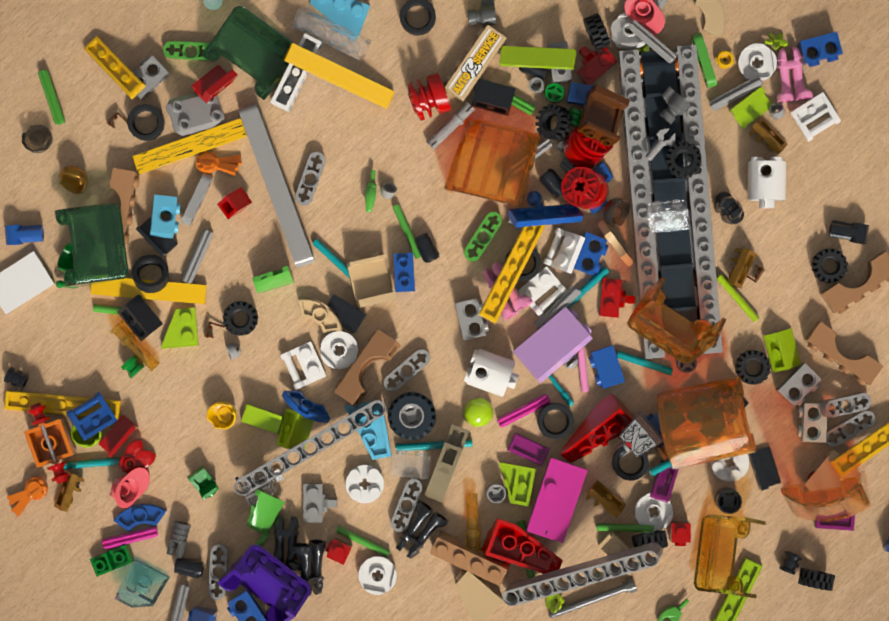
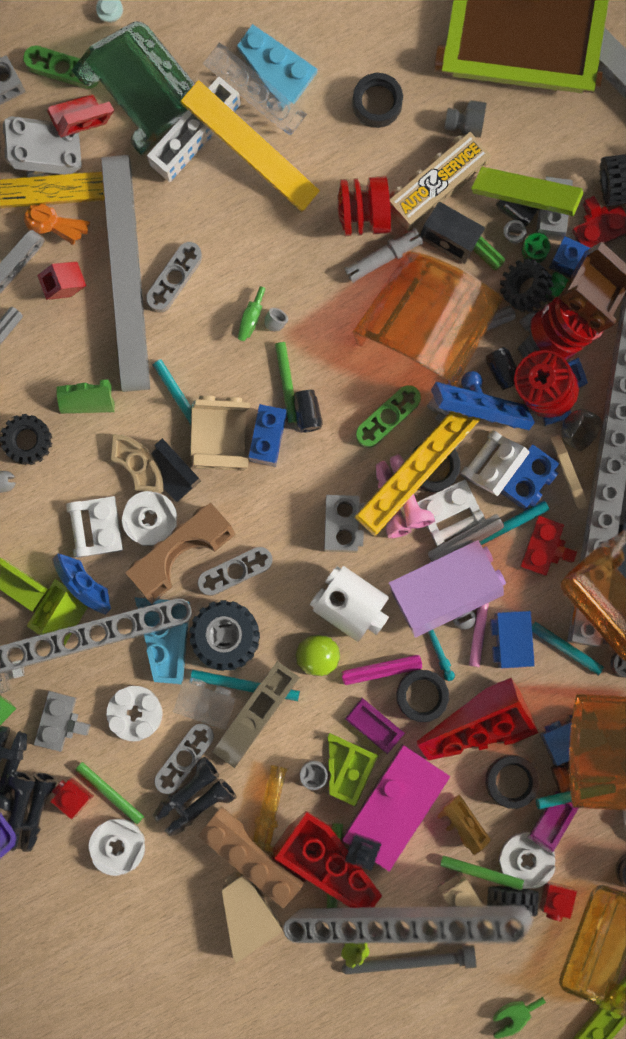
camera: 15 degrees right, 5 degrees down
torso [615,411,664,457] -> none
none -> black tile [345,832,381,871]

